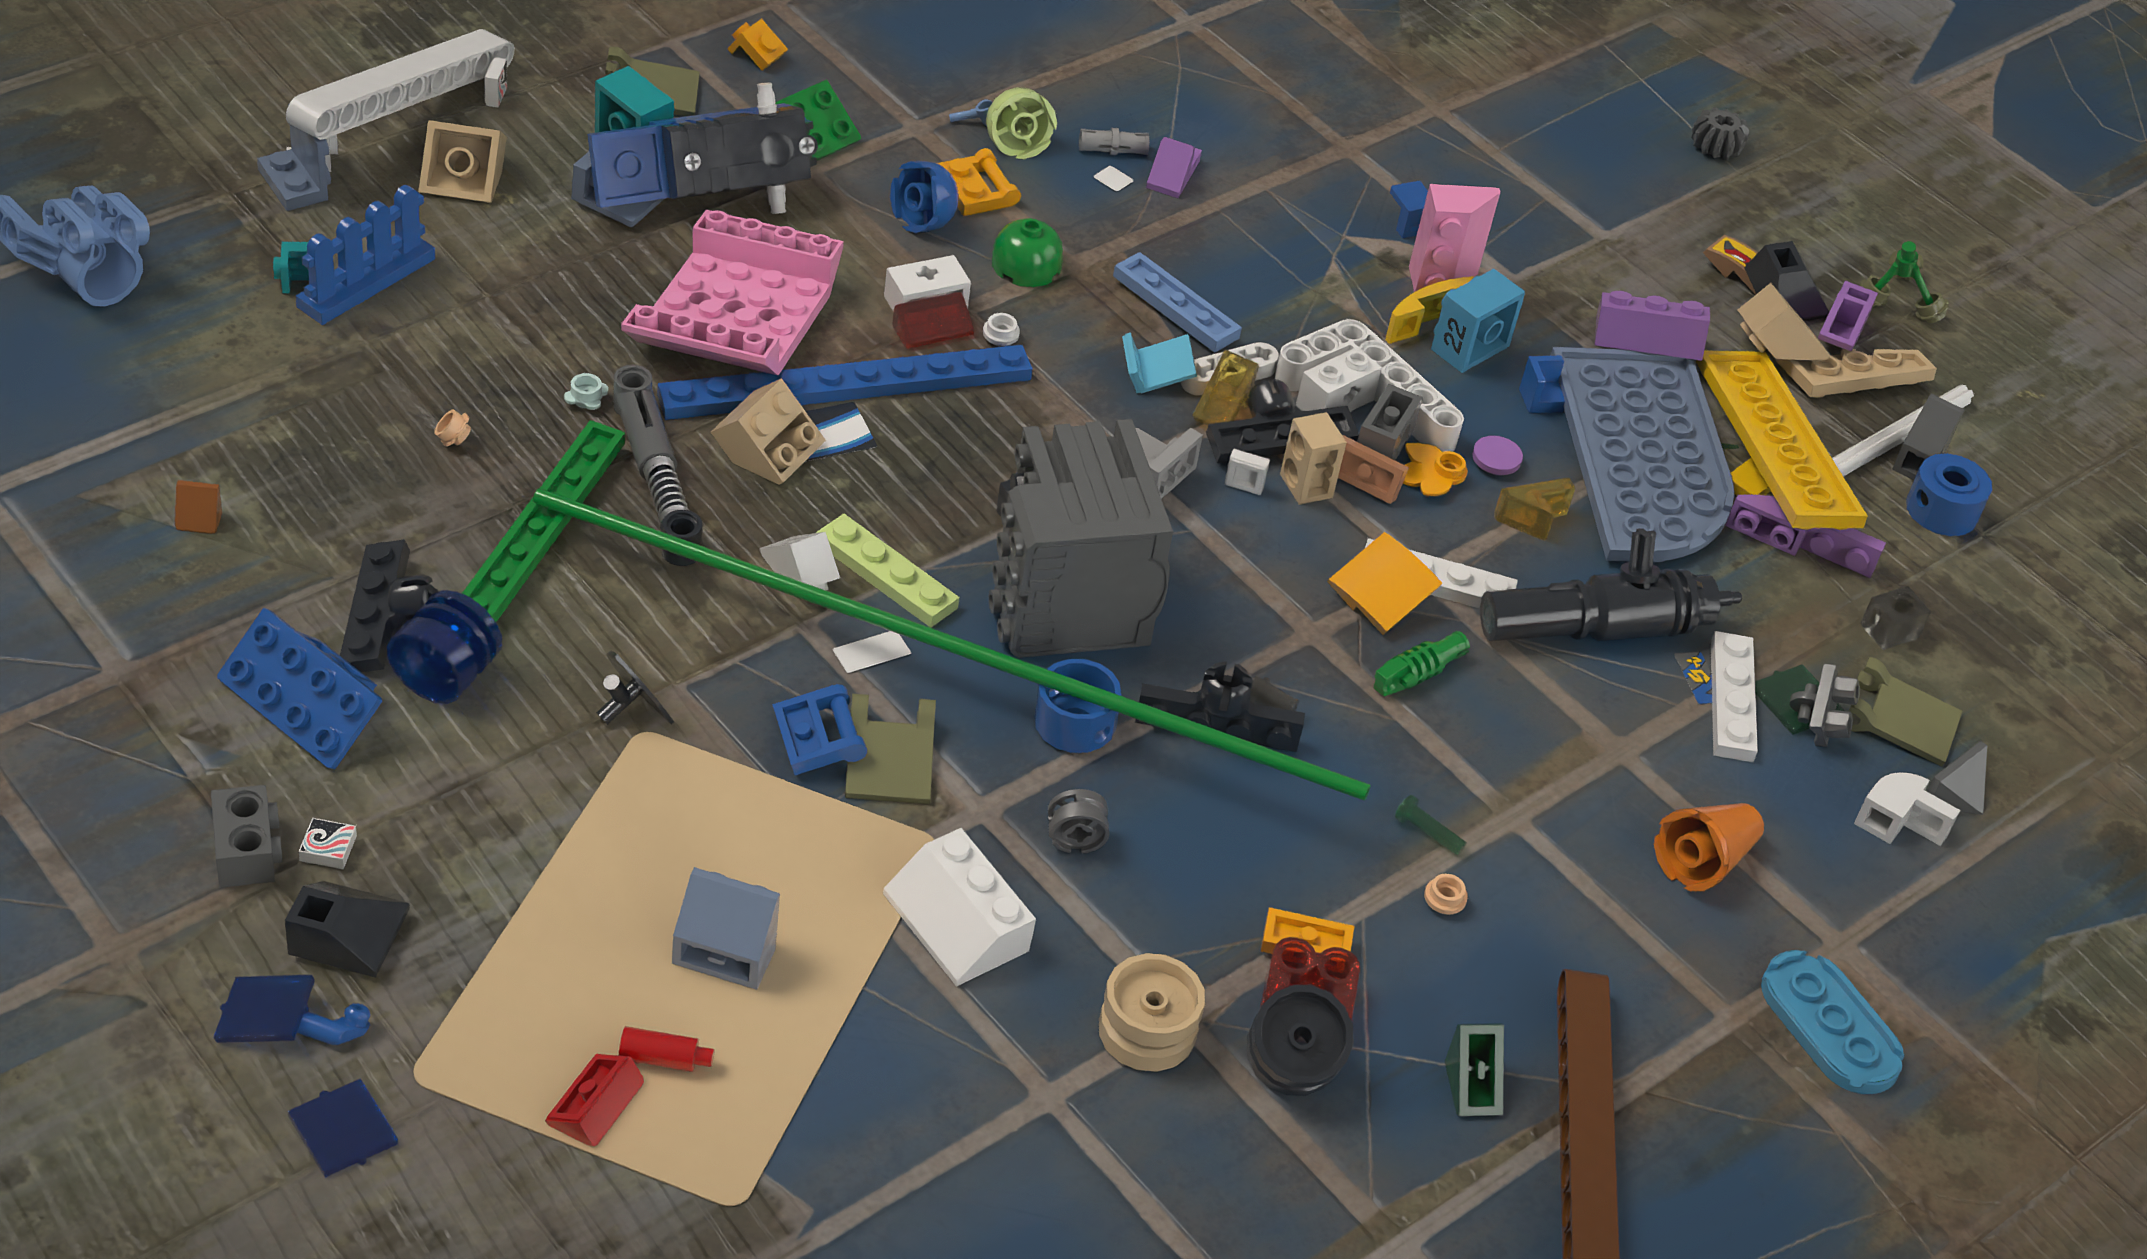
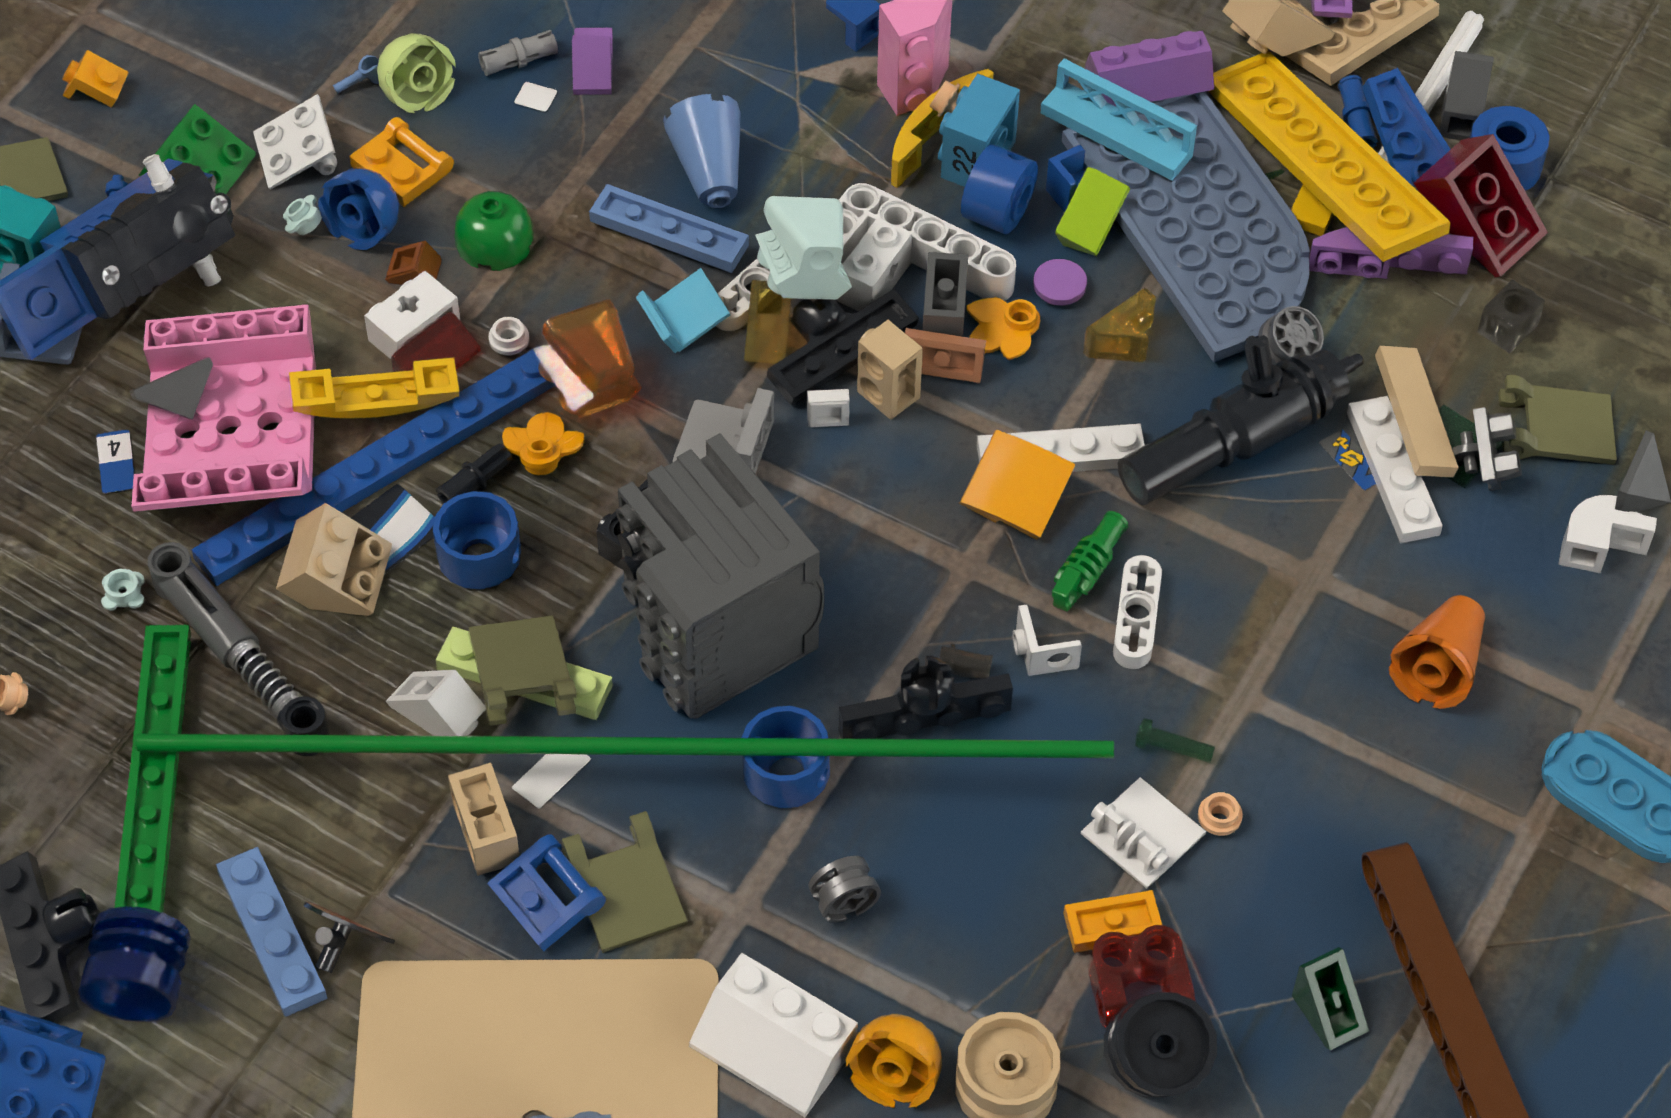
camera: 15 degrees left, 10 degrees up
none -> sticker [96,430,134,493]
none -> dark grey slope [129,357,213,419]
none -> medium blue plate [216,847,327,1017]
none -> white hinge [253,94,337,190]
none -> light aqua plate [283,194,322,235]
none -> yellow slope [289,358,459,418]
none -> dark orange slope [385,240,442,285]
none -> blue piece [433,491,521,589]
none -> black axle [436,444,512,504]
none -> tan brick [448,763,520,876]
none -> olive flag [468,616,576,726]
none -> light orange plate [502,412,584,475]
none -> clear orange piece [533,299,642,418]
none -> medium blue cone [663,94,741,208]
none -> light aqua piece [755,196,852,300]
none -> light orange cylinder [846,1014,942,1108]
none -> light nougat plate [929,80,960,117]
none -> blue piece [961,144,1038,234]
none -> white bracket [1013,605,1082,676]
none -> medium azure fence [1040,58,1197,181]
none -> lime slope [1055,167,1130,256]
none -> white hinge [1080,777,1206,889]
none -> white beam [1113,555,1162,669]
none -> flat silver wheel [1258,306,1324,365]
none -> blue pin [1338,75,1378,148]
none -> blue wing [1362,68,1451,191]
none -> tan tile [1375,346,1458,477]
none -> dark red slope [1414,134,1548,277]

